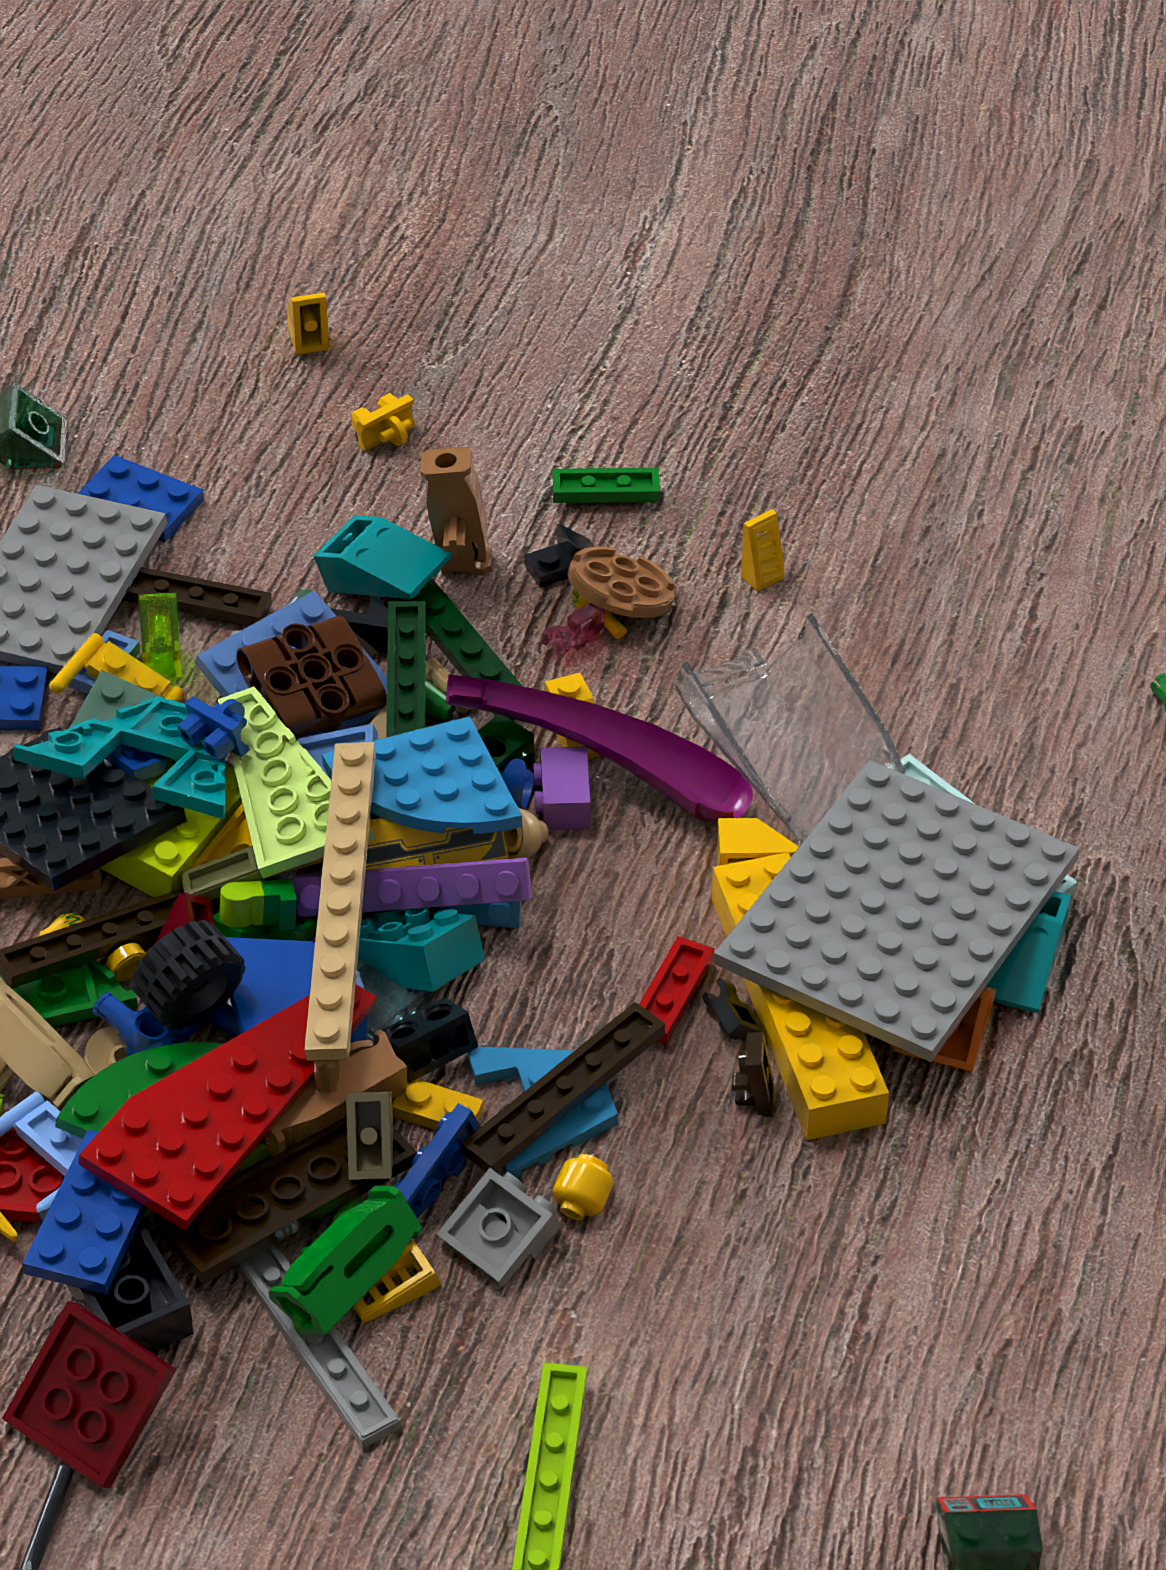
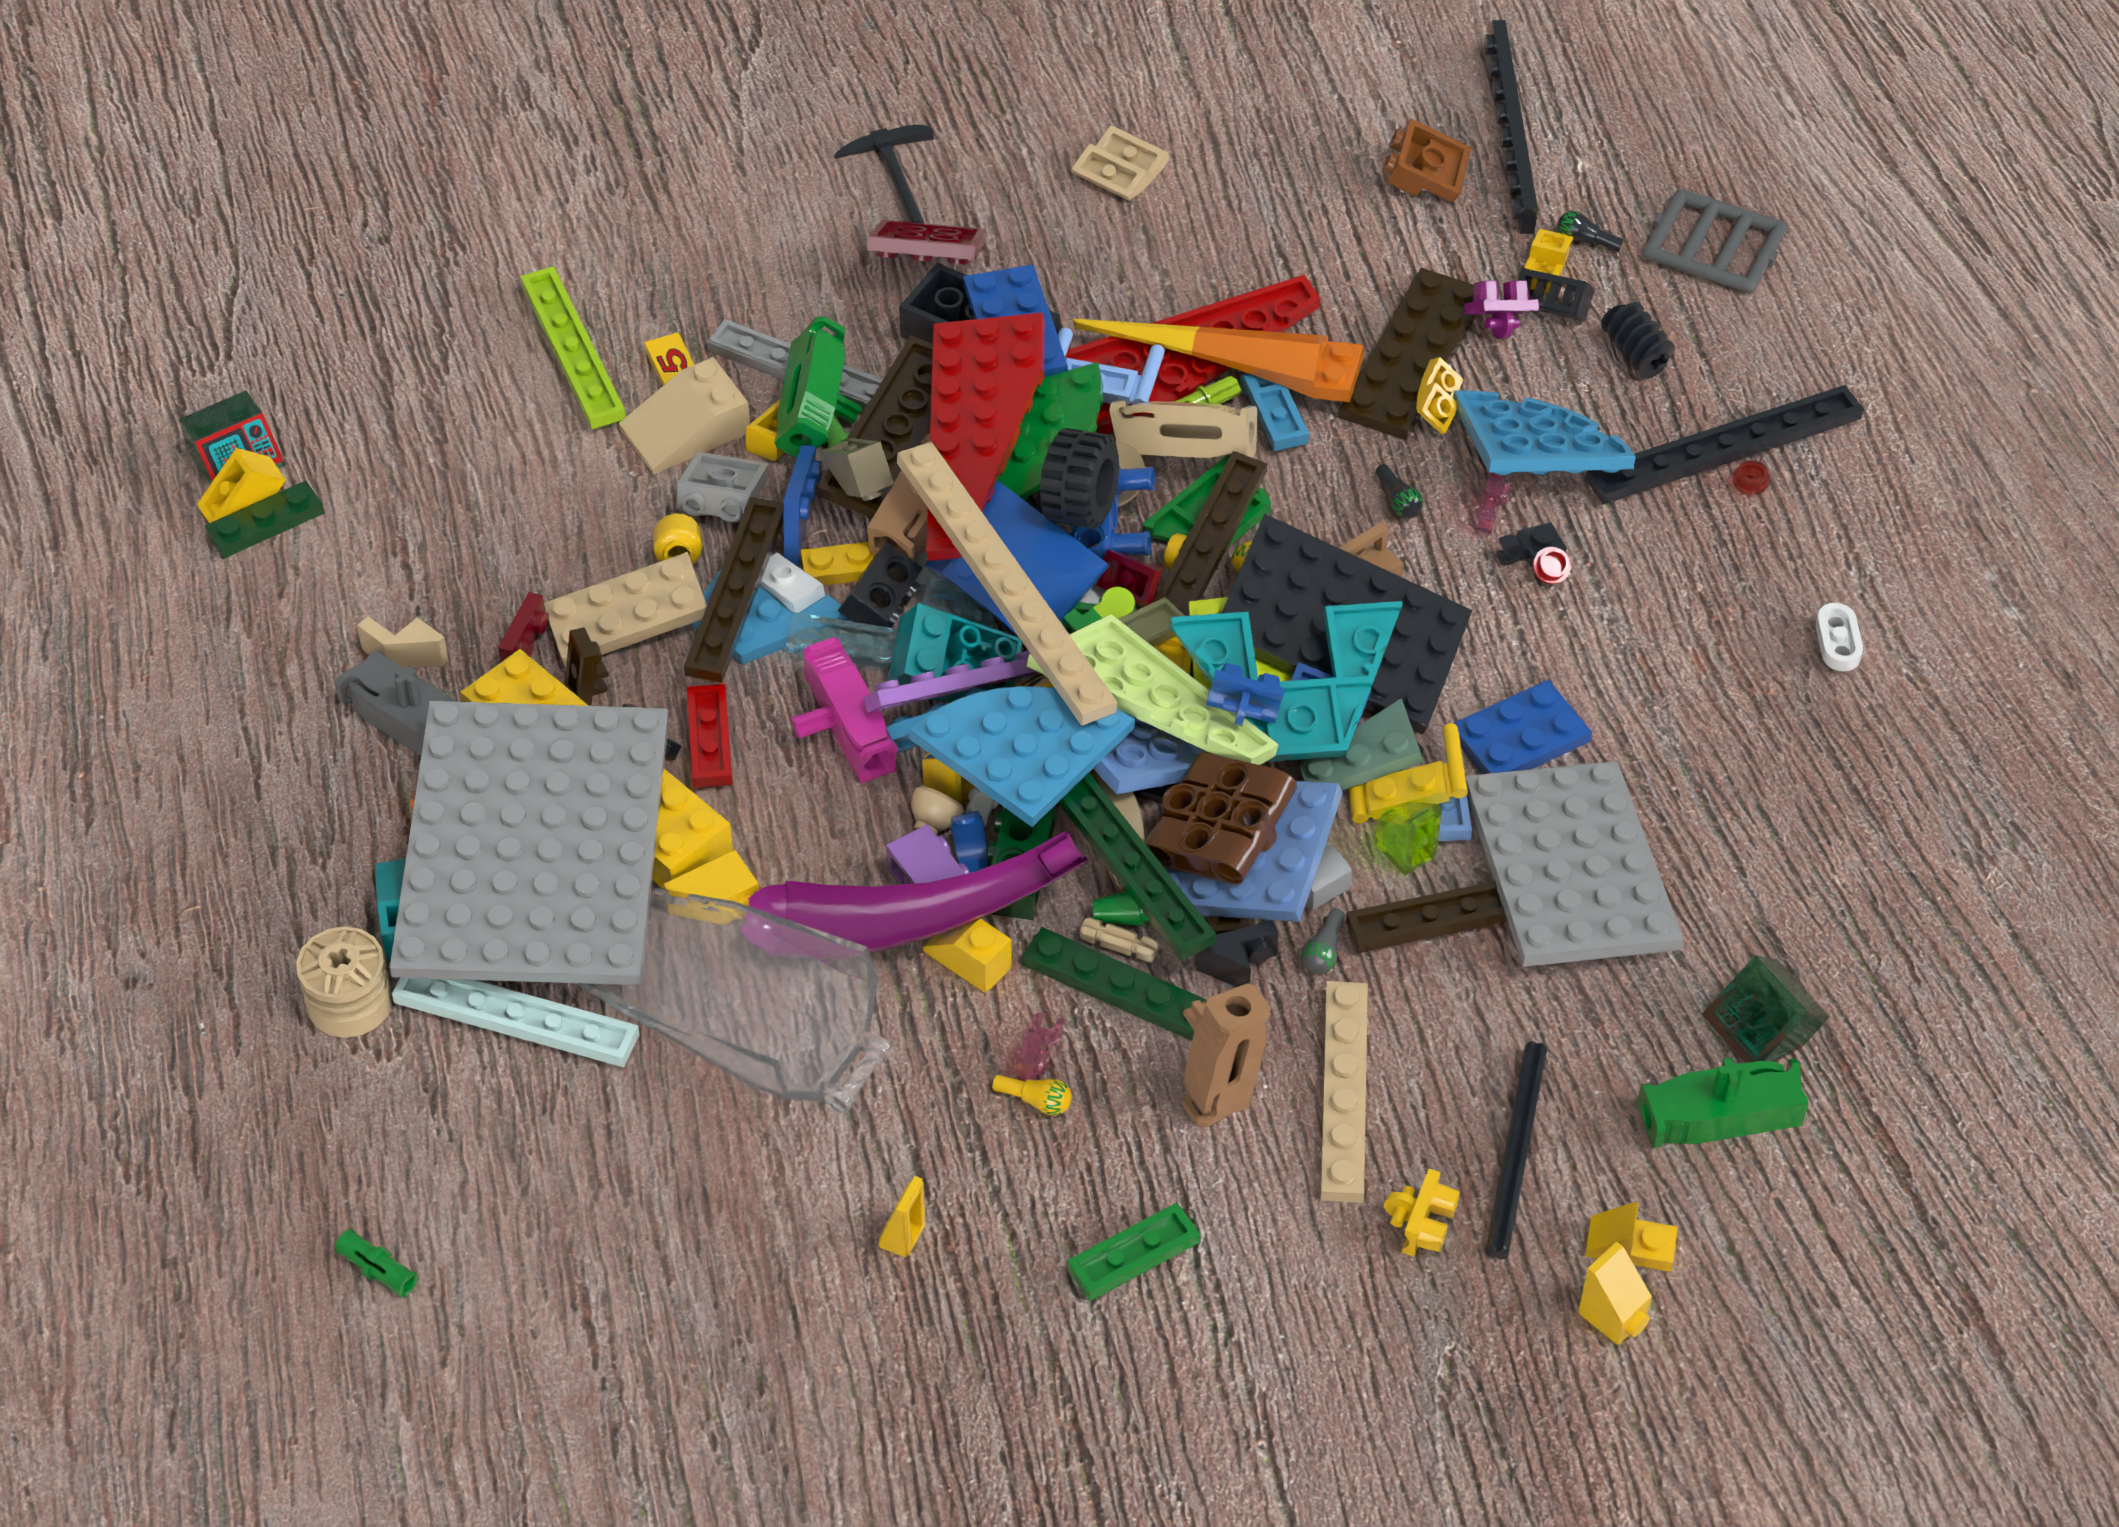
camera: 150 degrees right, 5 degrees up
blue plate [77,455,204,542] -> none
teal slope [313,515,452,600] -> none
black slope [524,524,594,588] -> none
medium nougat tile [568,546,675,618] -> none
none -> yellow slope [197,448,286,523]
none -> dark green plate [204,480,325,559]
none -> tan wheel [296,926,393,1038]
none -> dark grey piece [335,650,455,756]
none -> tan slope [357,616,449,668]
none -> dark red plate [498,592,549,663]
none -> tan plate [544,552,707,668]
none -> tan slope [619,357,750,475]
none -> yellow tile [644,332,694,386]
none -> white plate [759,553,825,614]
none -> clear light blue plate [786,612,898,669]
none -> dark pink piece [791,637,898,784]
none -> tan plate [1320,981,1368,1203]
none -> black axle [1485,1041,1547,1260]
none -> yellow slope [1585,1202,1678,1272]
none -> green piece [1637,1058,1809,1148]

